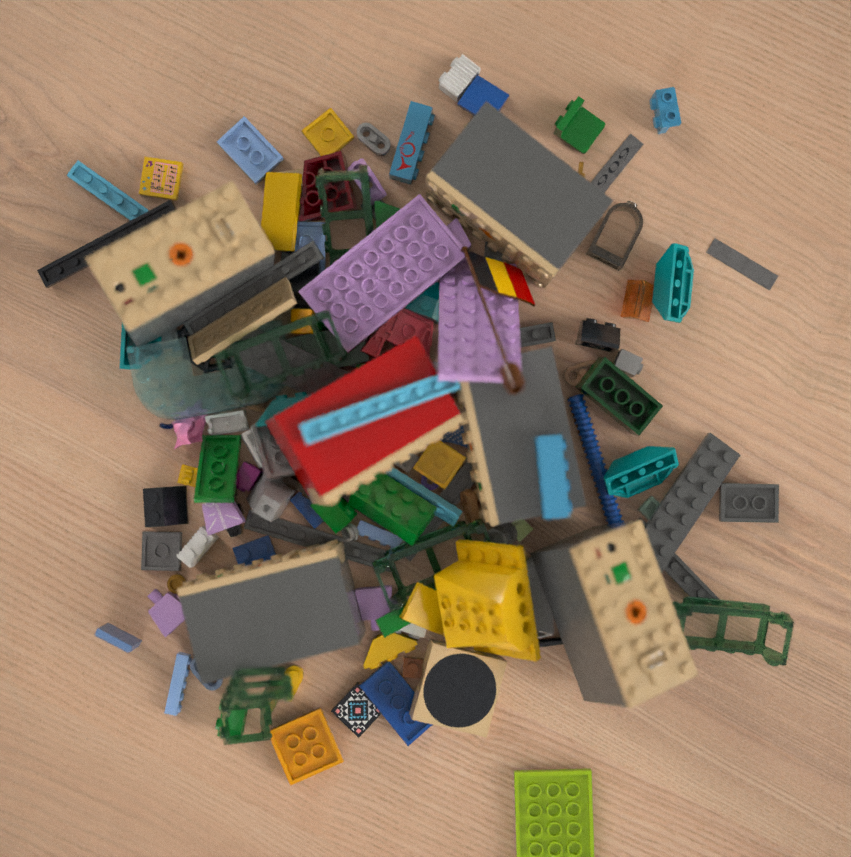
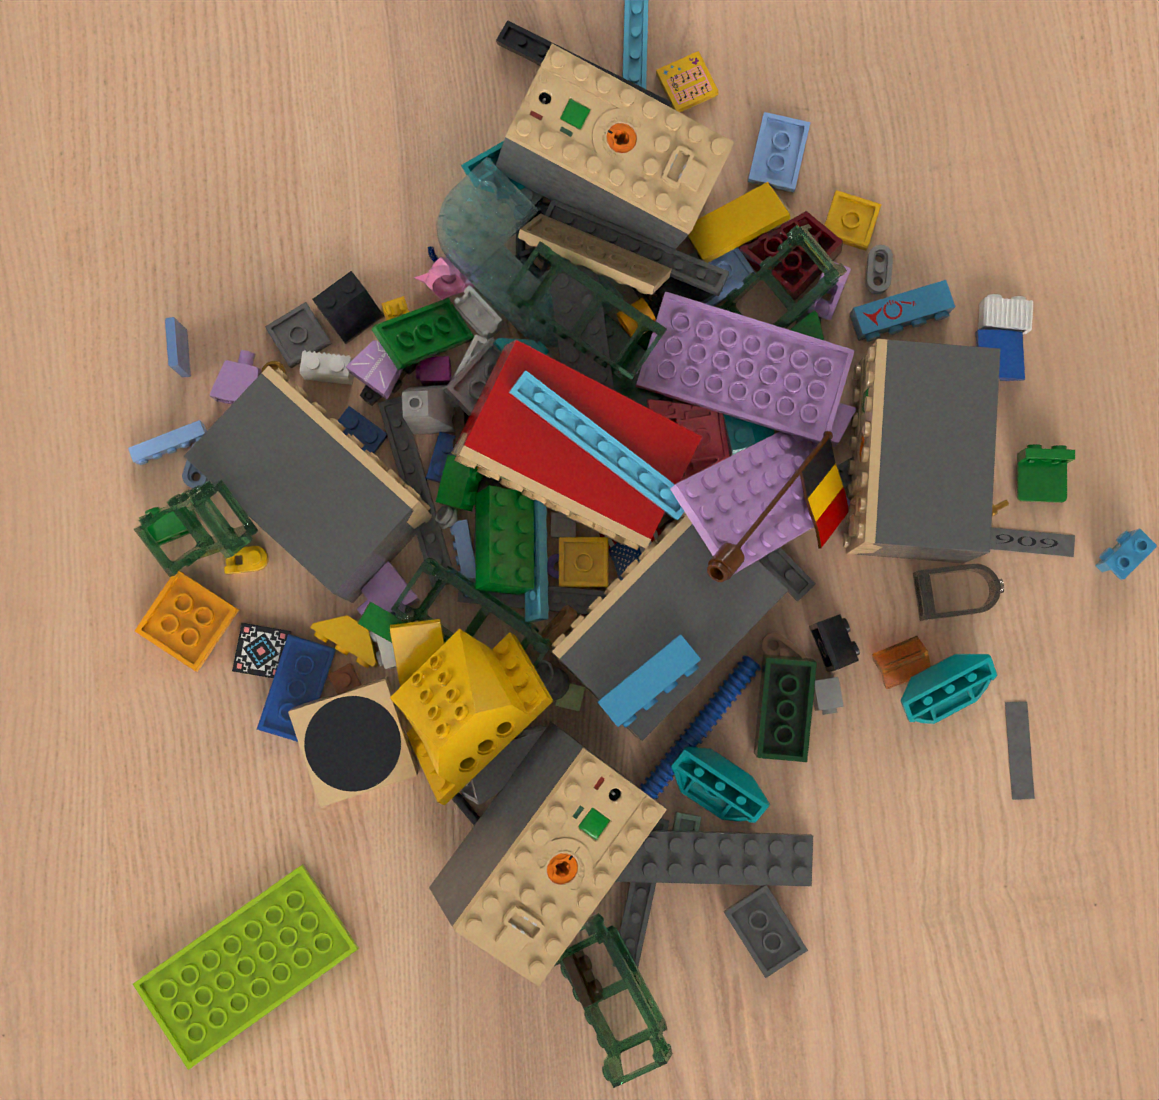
camera: 60 degrees right, 5 degrees down
none -> dark brown plate [562,950,604,1008]

